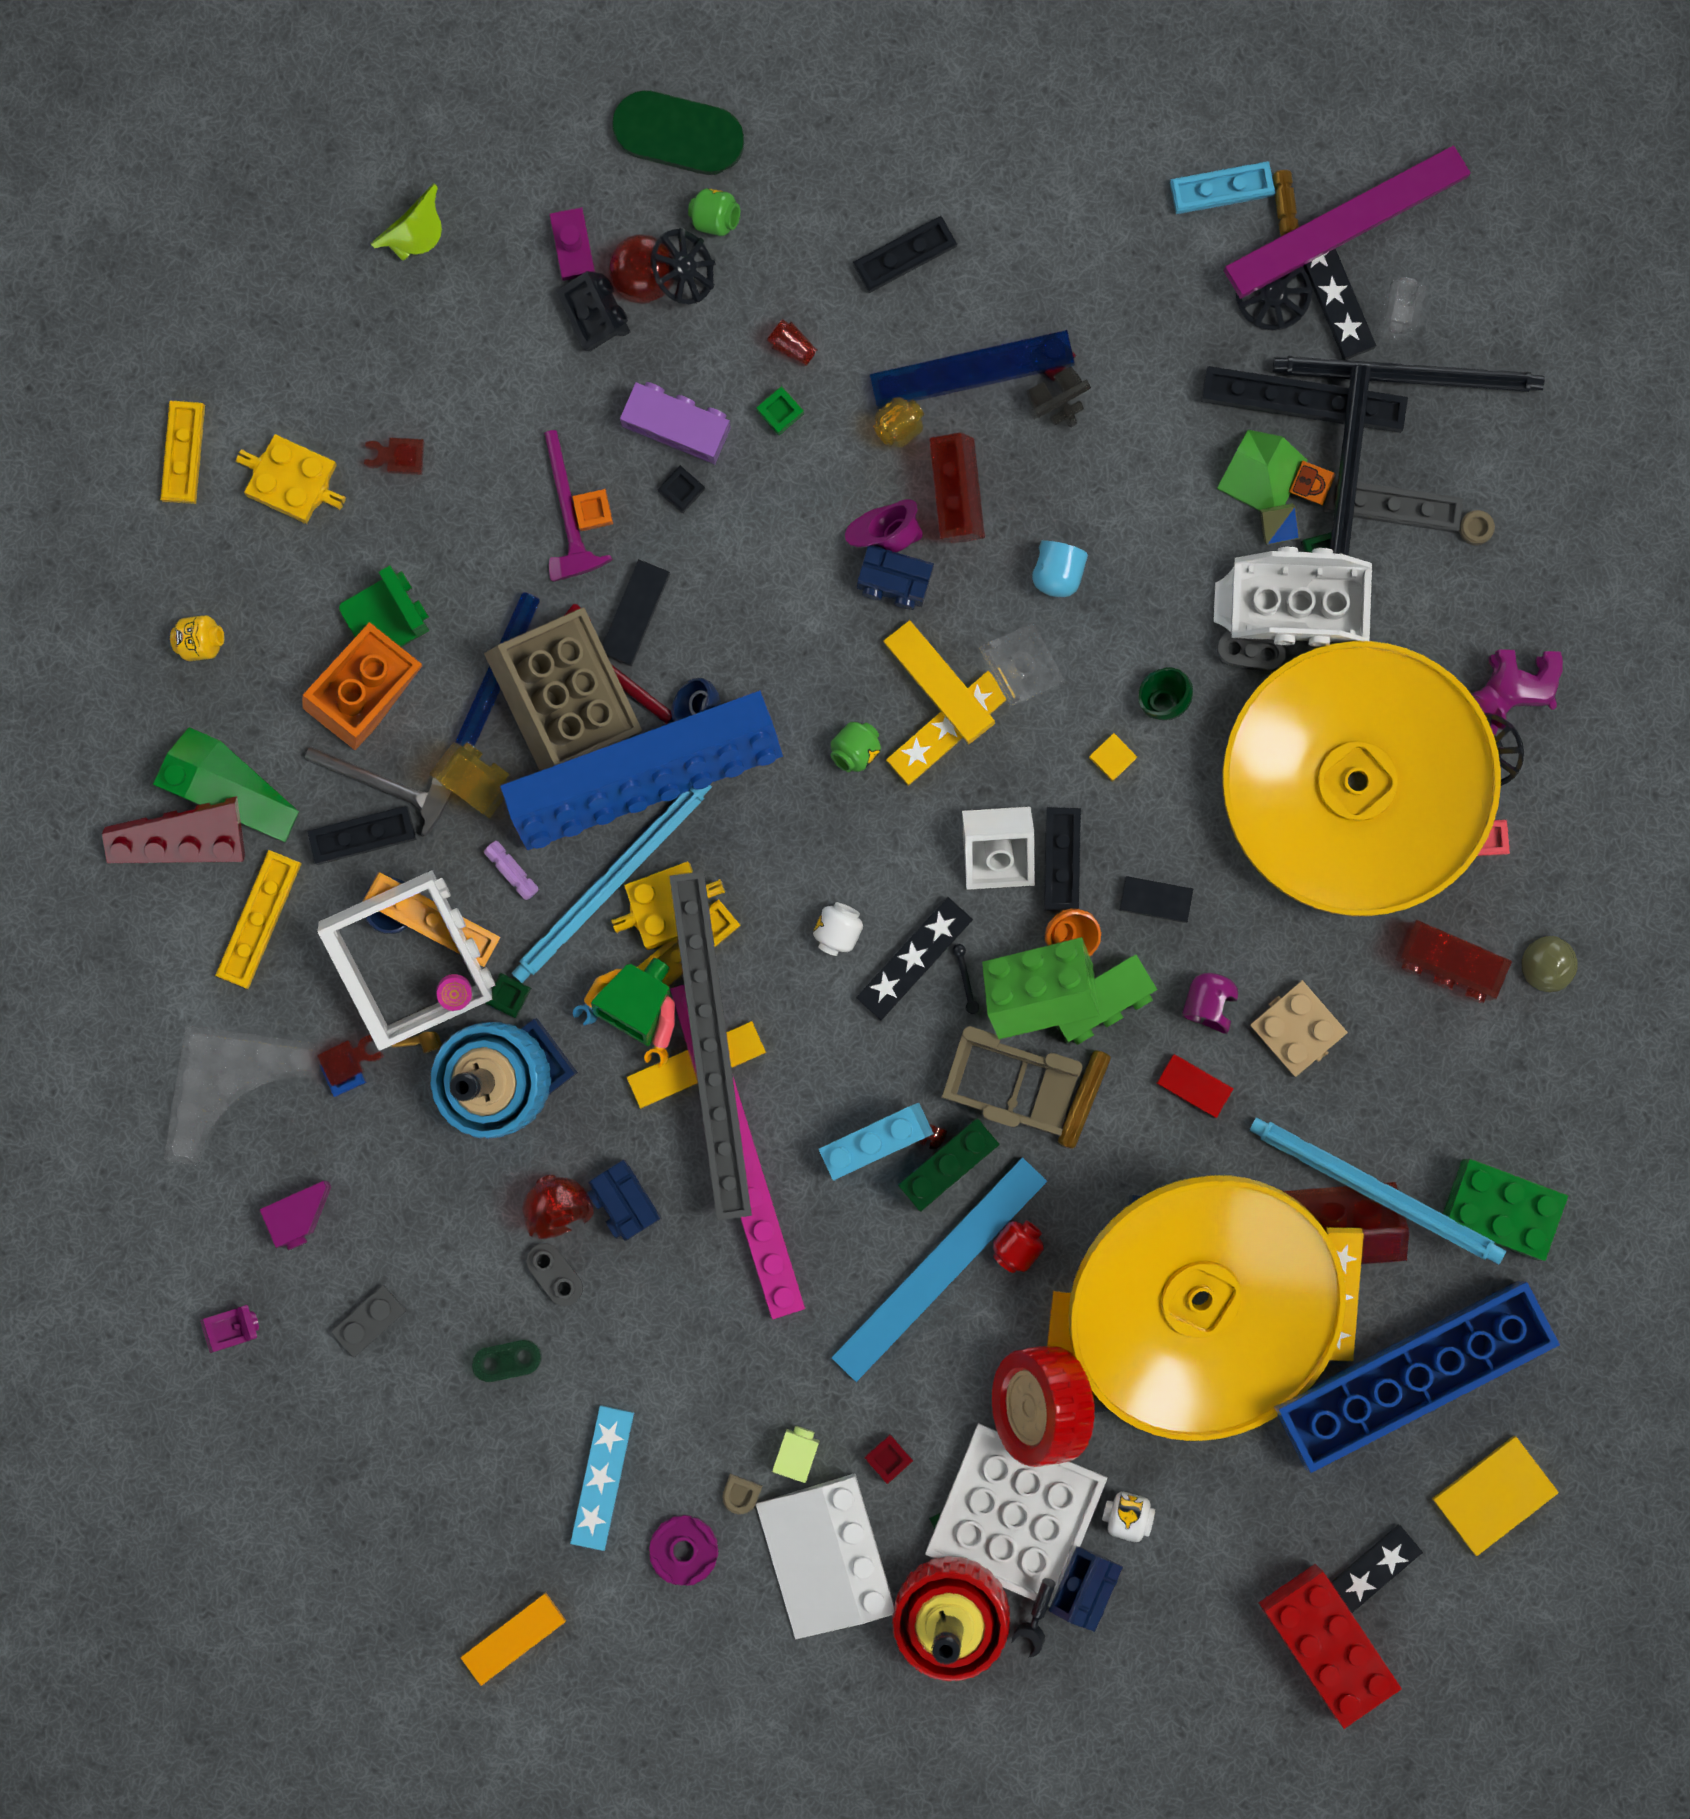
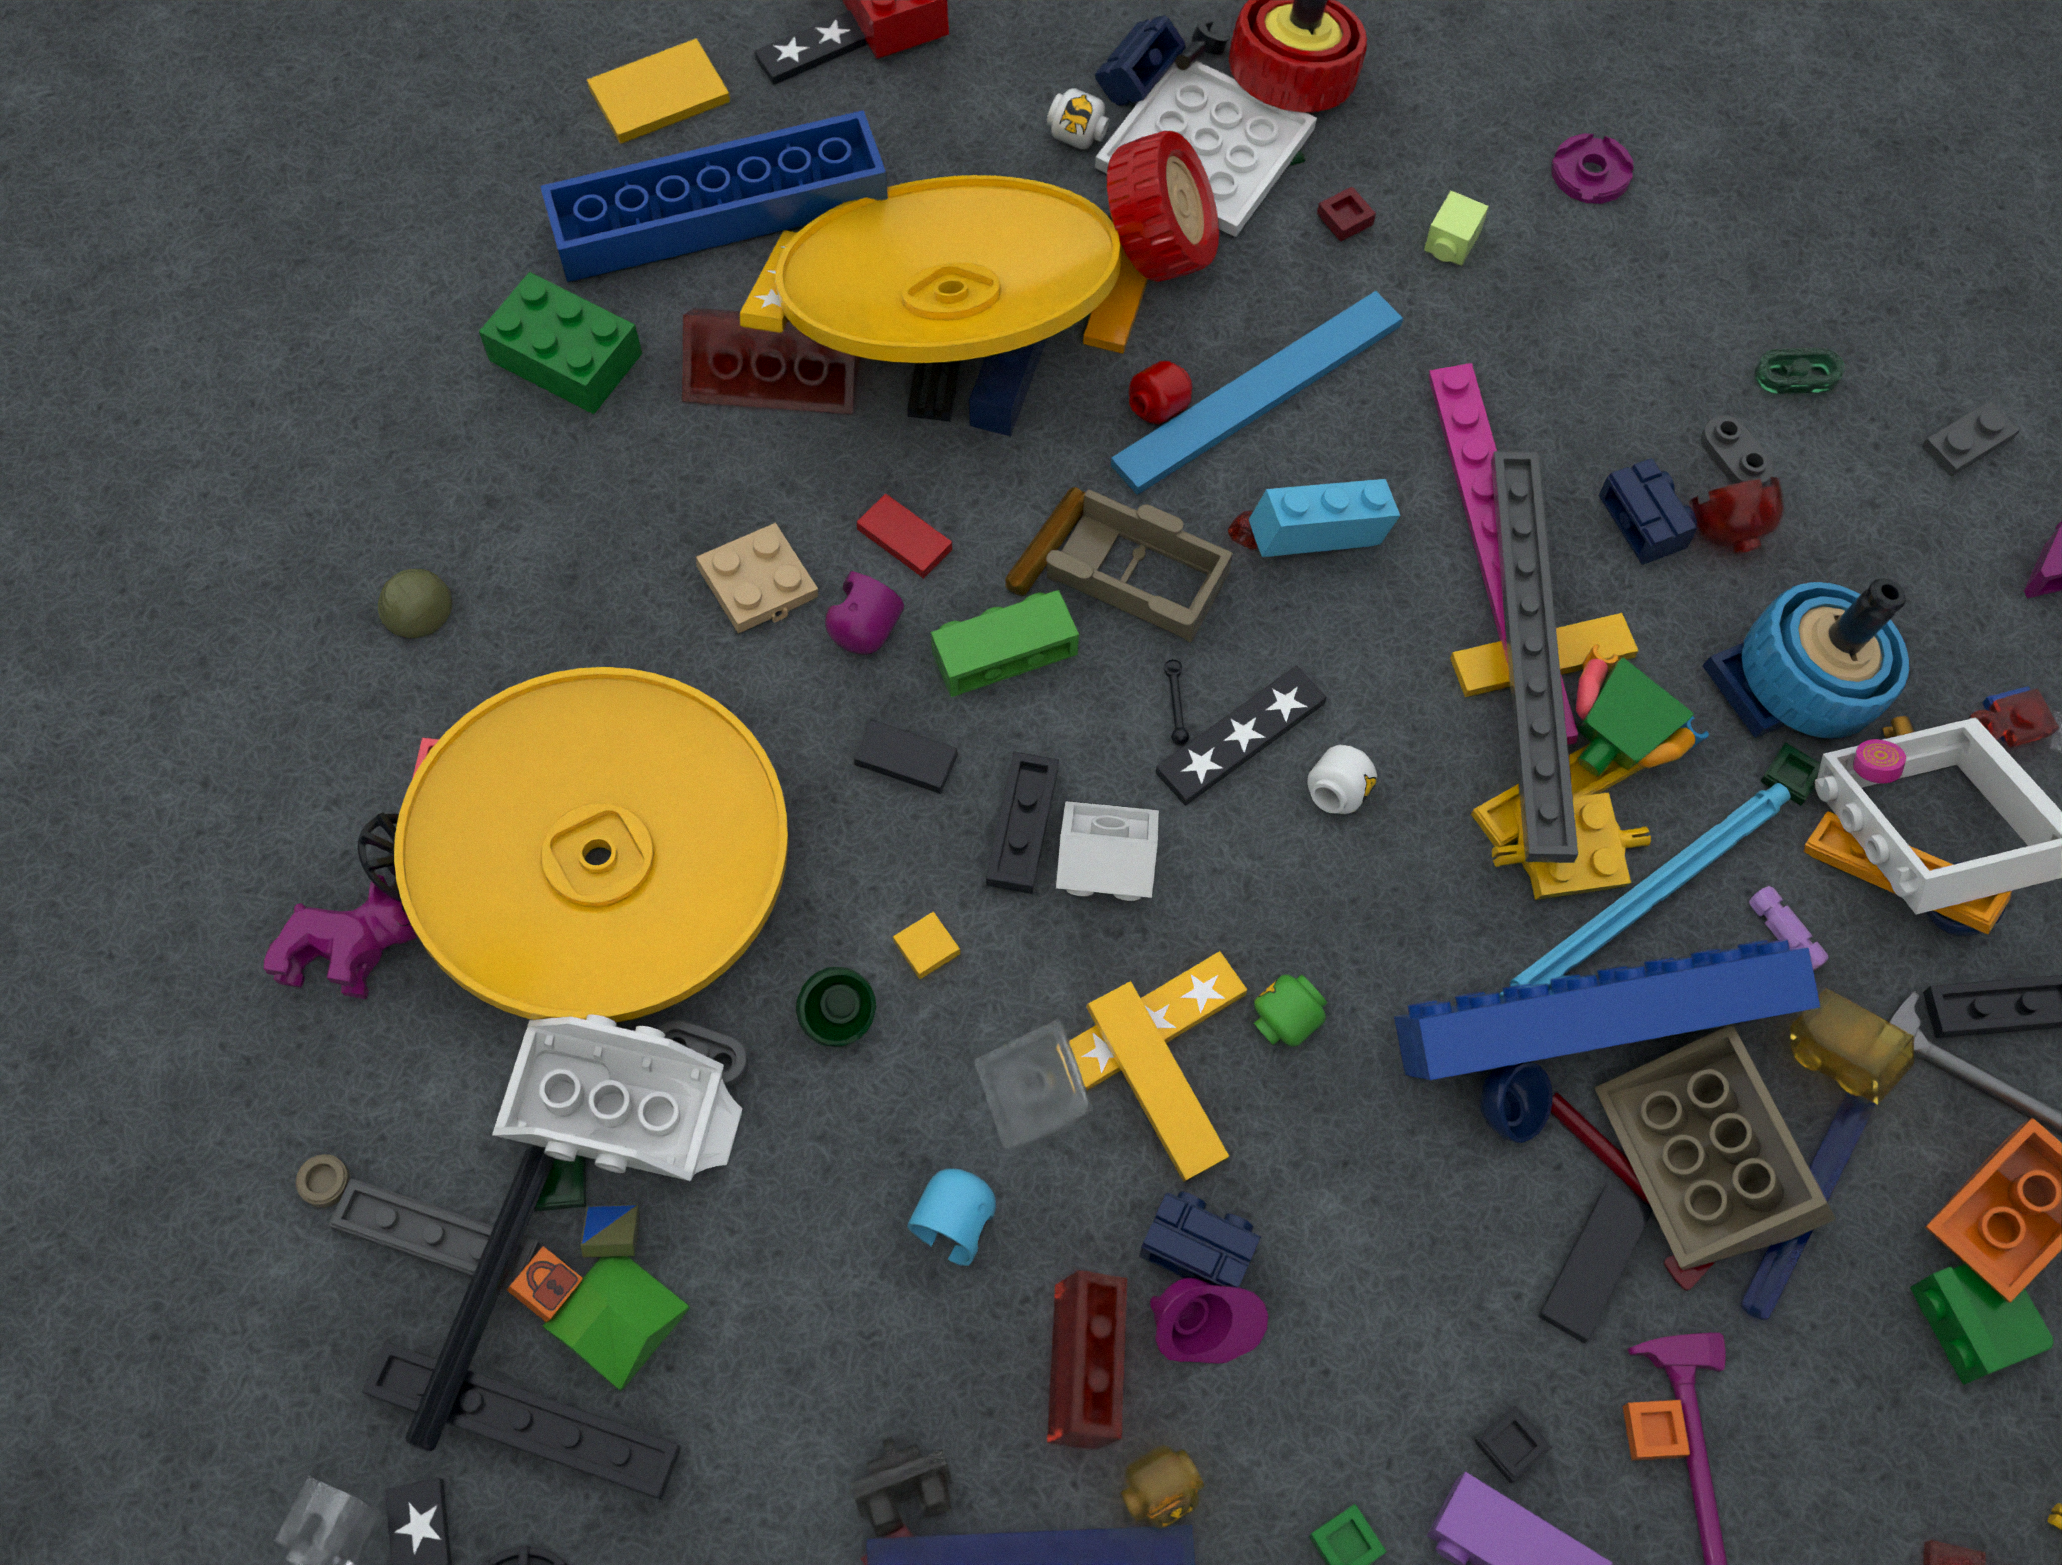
camera: 175 degrees left, 20 degrees down
light orange tile [460,1593,567,1686] -> none
medium azure tile [570,1405,635,1551] -> none
dark tan tile [723,1473,763,1514] -> none
white slope [756,1473,895,1639] -> none
dark green brick [898,1118,1000,1212] -> none
bright green brick [982,937,1099,1039] -> none
orange piece [1045,908,1101,956] -> none
medium azure piece [1250,1117,1507,1265] -> none
black piece [1273,356,1545,392] -> none
clear red brick [1395,920,1512,1004] -> none

